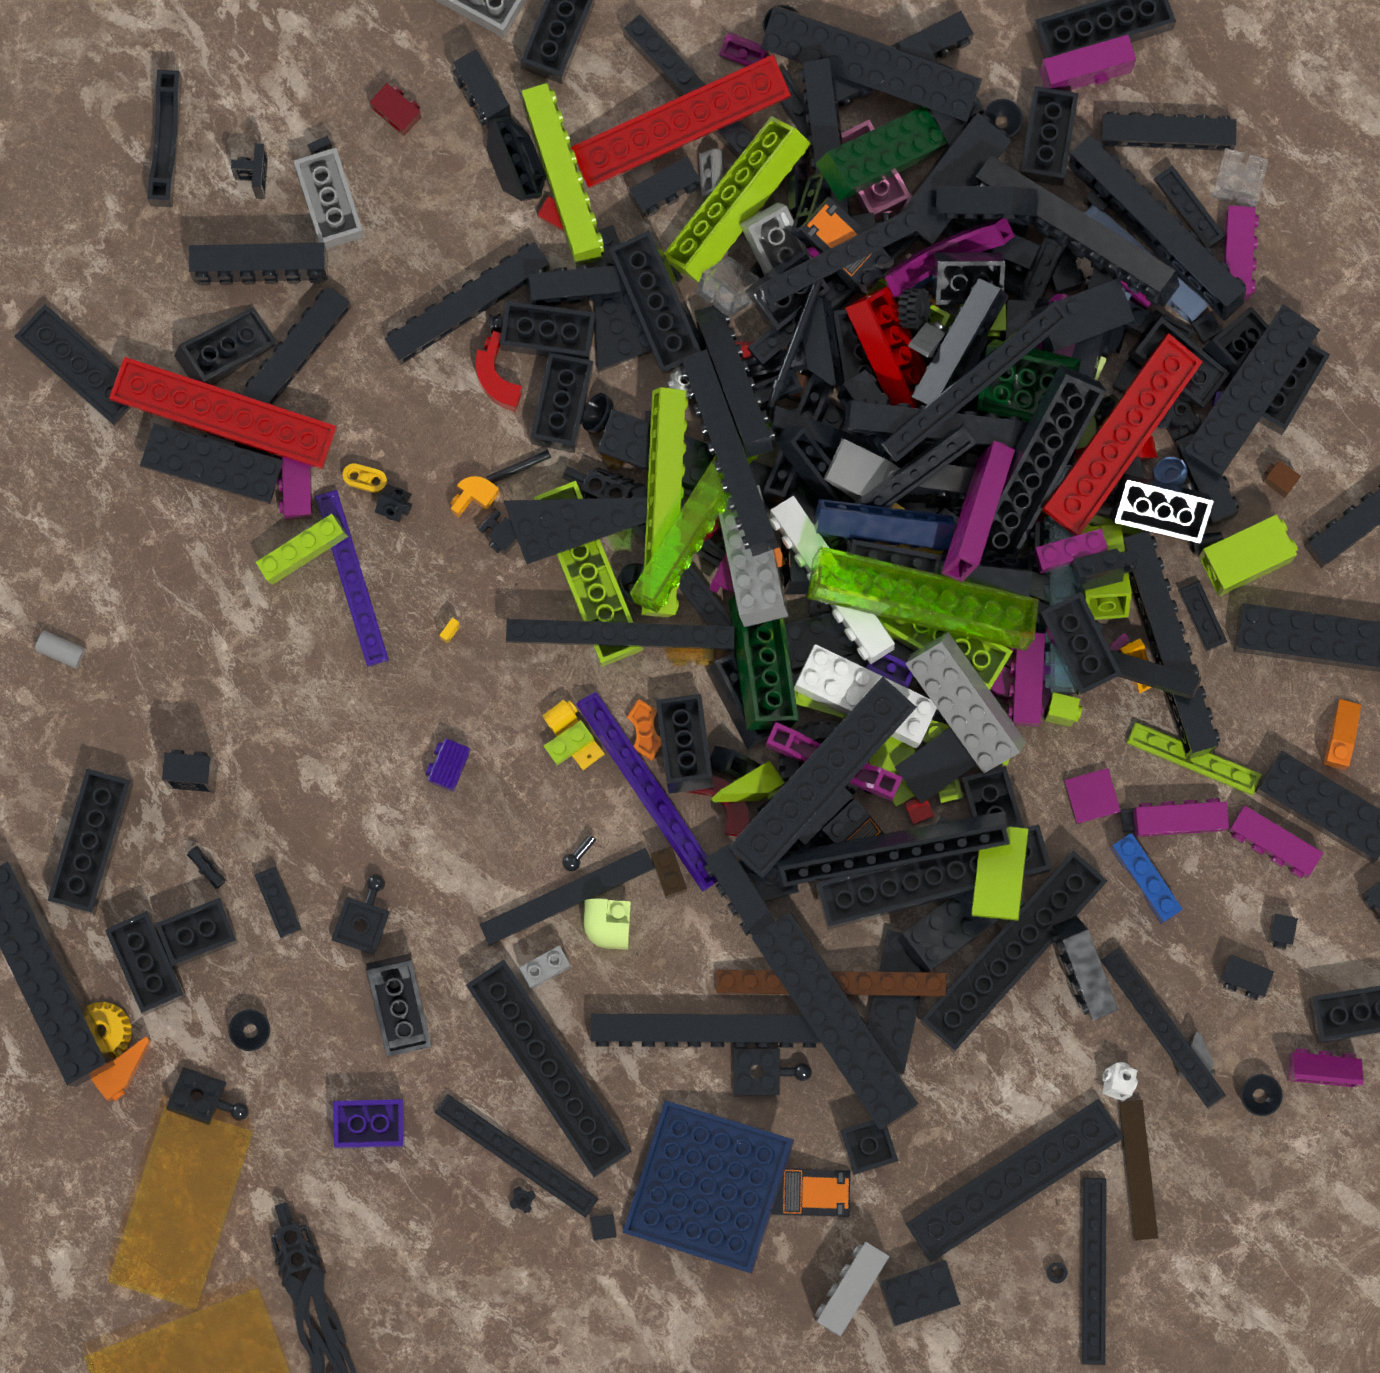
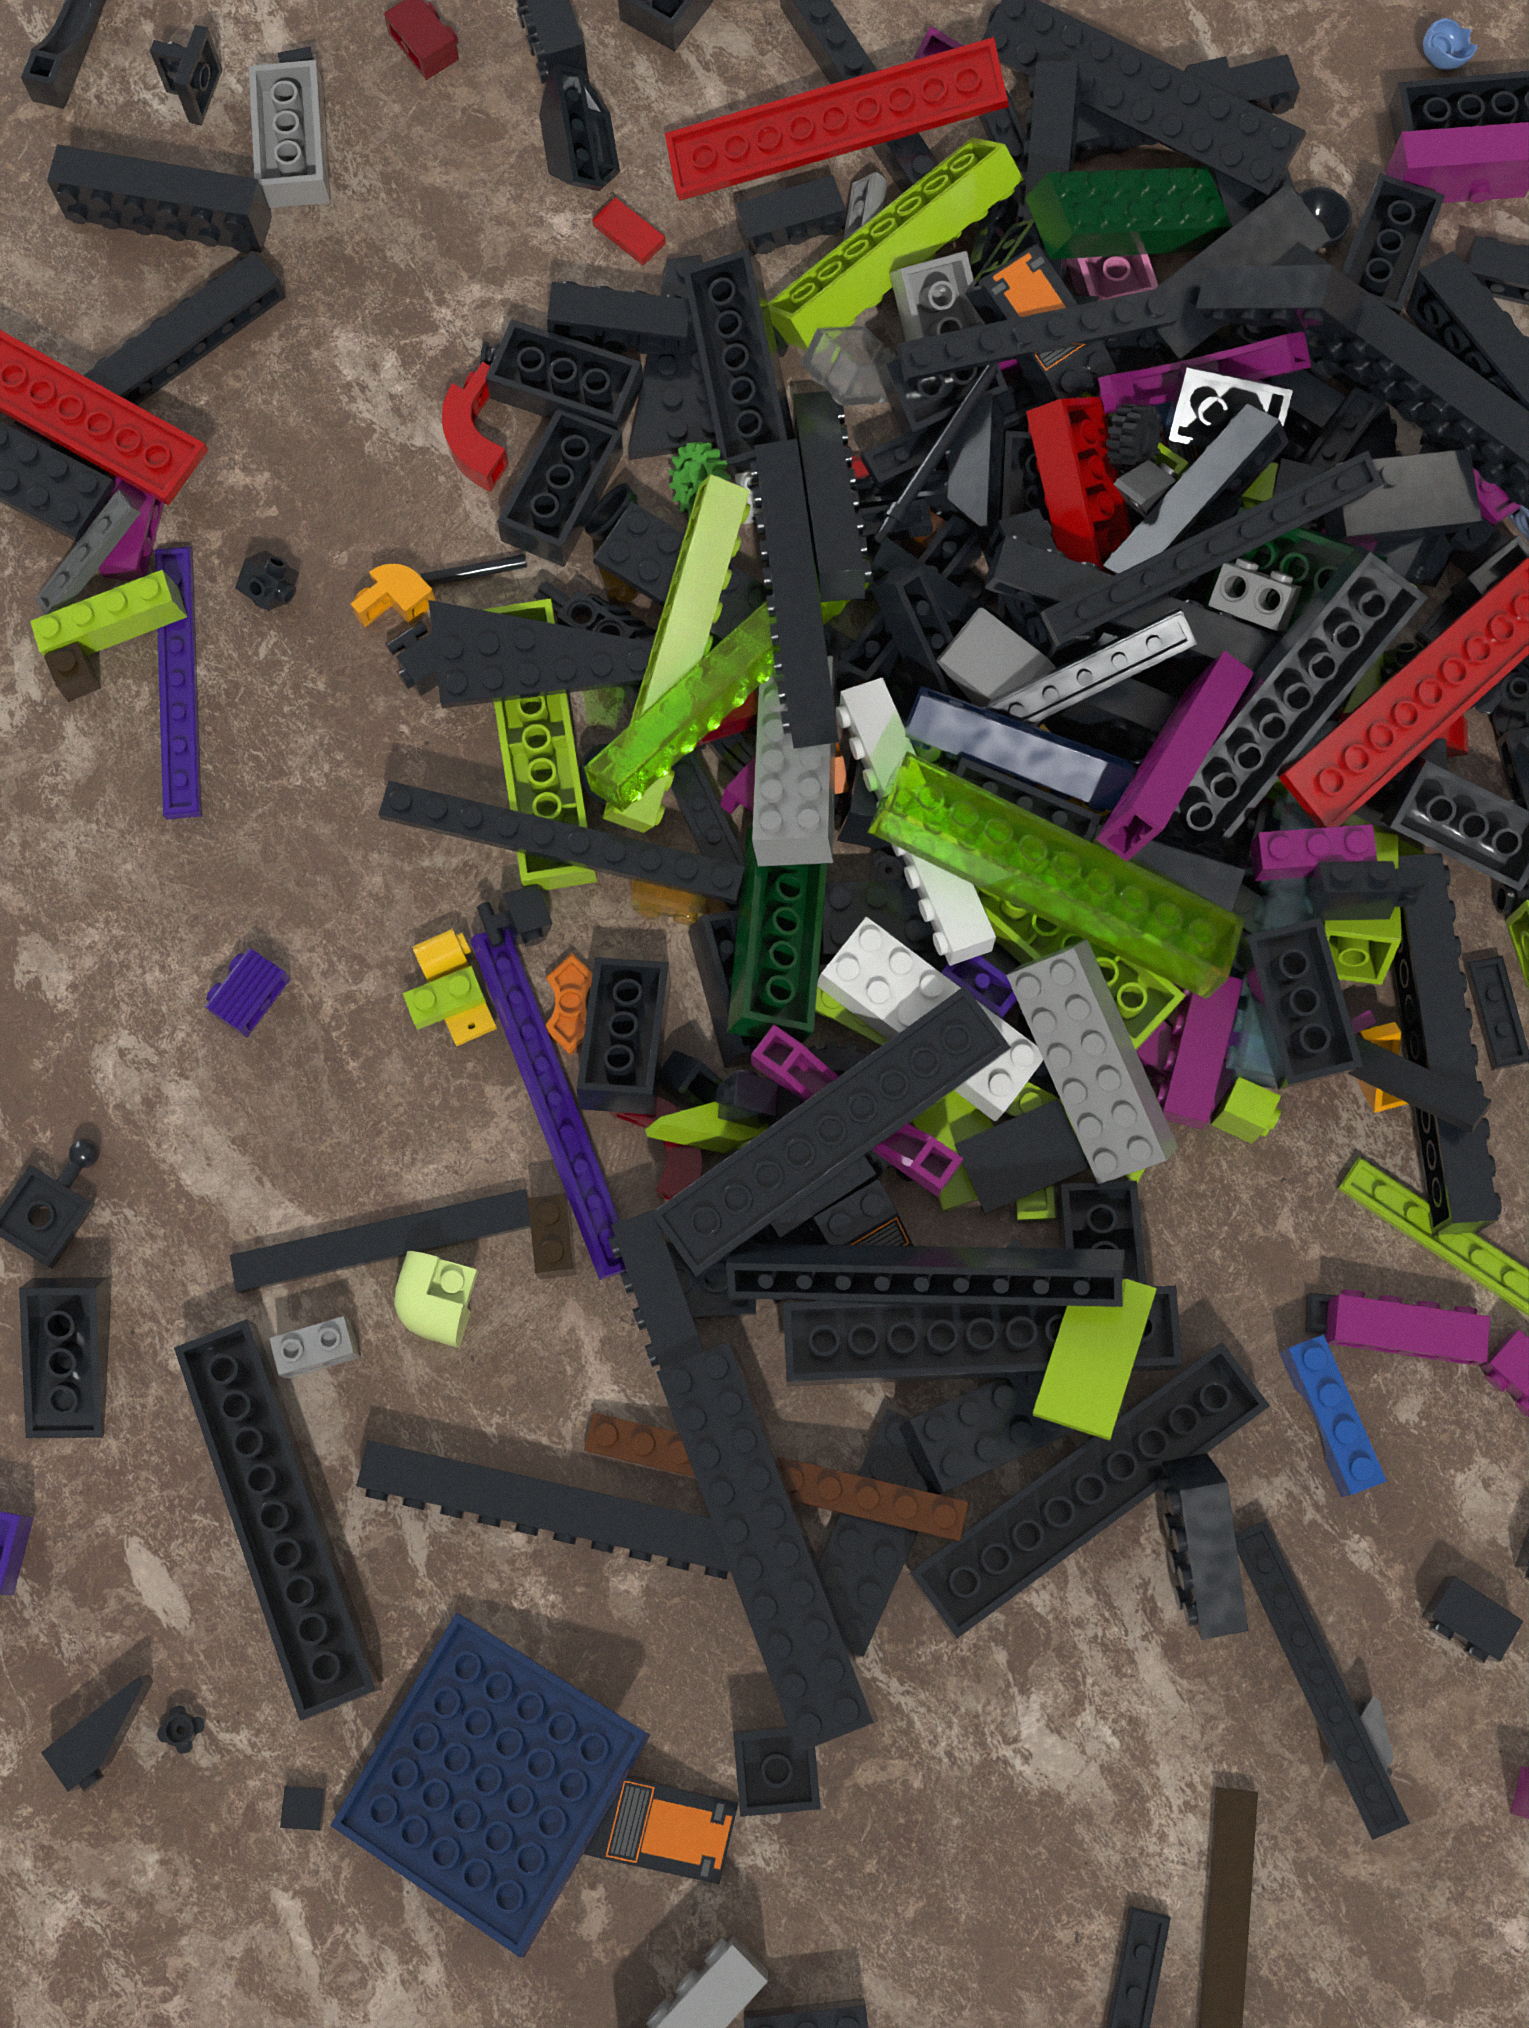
camera: 15 degrees right, 5 degrees down
black slope [174,307,277,385] -> none
yellow plate [343,463,387,493] -> none
black brick [385,242,550,365] -> none
black tile [434,1094,599,1218] -> none
yellow tile [439,617,460,643] -> none
lime brick [522,83,604,267] -> none
black bar [562,834,597,872] -> none
black plate [734,1049,812,1095] -> none
red tile [904,798,934,825] -> none
black plate [905,1099,1124,1263] -> none
magenta tile [1064,768,1121,825] -> none
white brick [1102,1062,1138,1101] -> none
medium blue hair [1153,457,1187,486] -> none
black piece [1240,1074,1283,1116] -> none
none -> dark grey tile [35,490,141,615]
none -> black slope [41,1675,153,1792]
none -> dark brown brick [44,642,101,702]
none -> black brick [477,884,553,948]
none -> bright green gear [669,442,731,519]
none -> black brick [715,1070,778,1129]
none -> light grey brick [1208,558,1302,631]

